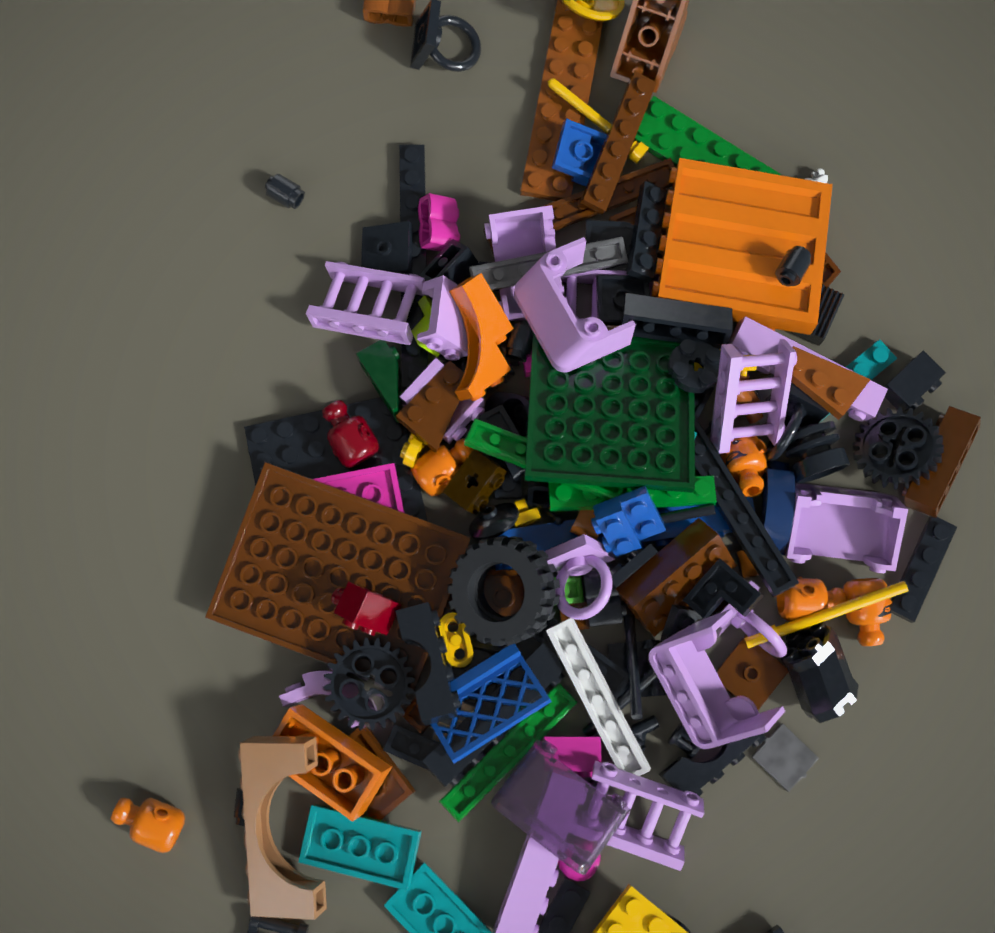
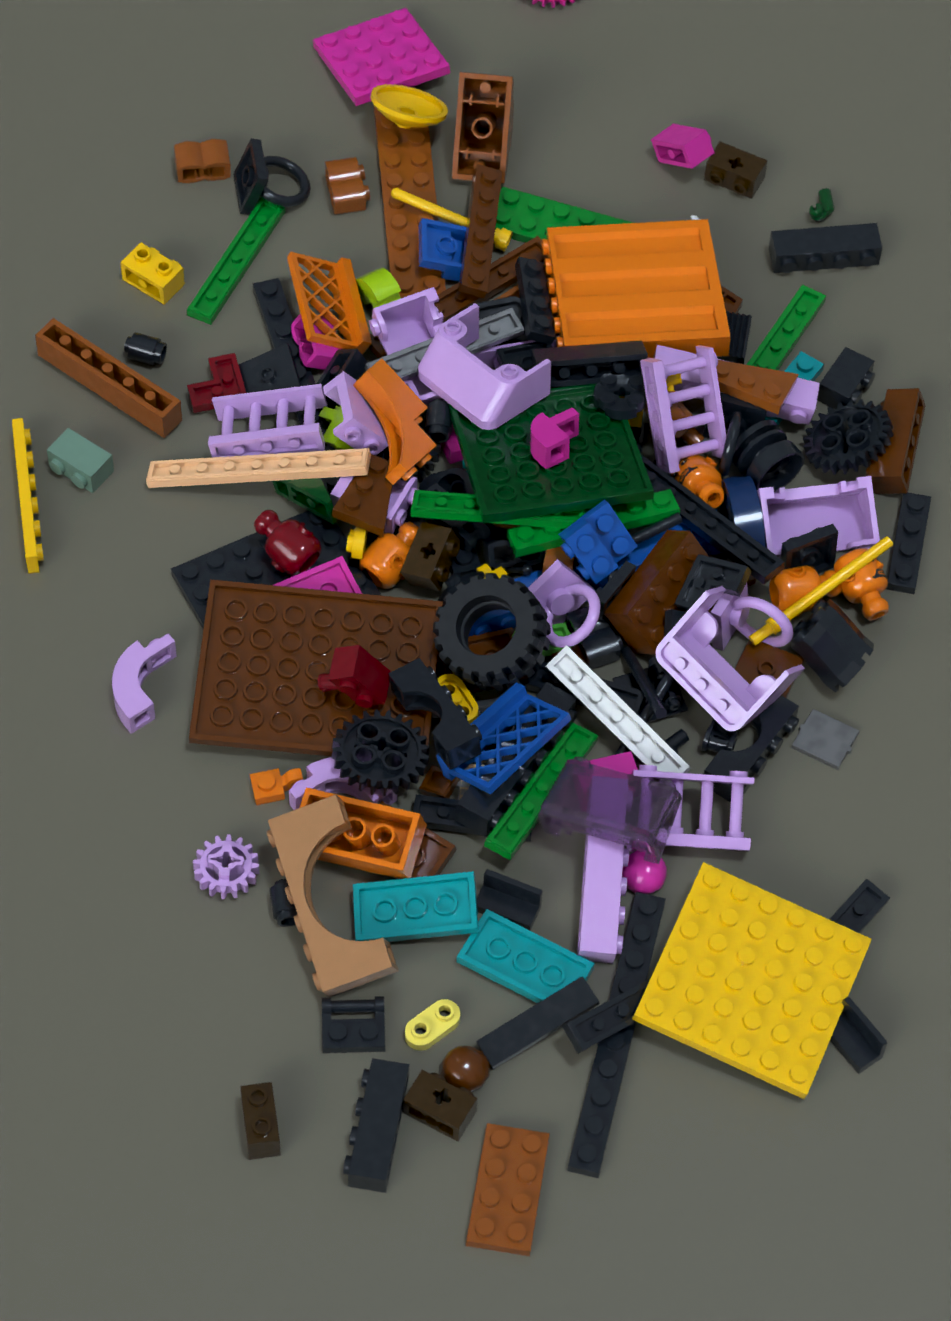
camera: 15 degrees left, 20 degrees down
orange piece [111,798,186,853] -> none
black brick [775,246,811,286] -> none
none -> yellow plate [12,418,44,574]
none -> dark orange brick [35,318,182,438]
none -> sand green brick [47,428,114,493]
none -> lavender arch [112,634,177,734]
none -> yellow brick [120,242,185,305]
none -> light nougat tile [146,448,371,488]
none -> green tile [187,197,286,325]
none -> dark red plate [187,353,246,413]
none -> lavender gear [193,835,259,899]
none -> orange plate [250,768,303,805]
none -> orange fence [287,252,372,354]
none -> dark orange brick [325,157,370,214]
none -> lime brick [356,268,401,308]
none -> black panel [477,869,543,931]
none -> dark pink brick [530,407,579,469]
none -> dark pink brick [651,124,714,169]
none -> dark brown brick [704,141,768,199]
none -> green plate [746,284,826,370]
none -> black brick [768,223,883,273]
none -> black plate [781,524,838,574]
none -> dark green arm [809,188,835,221]

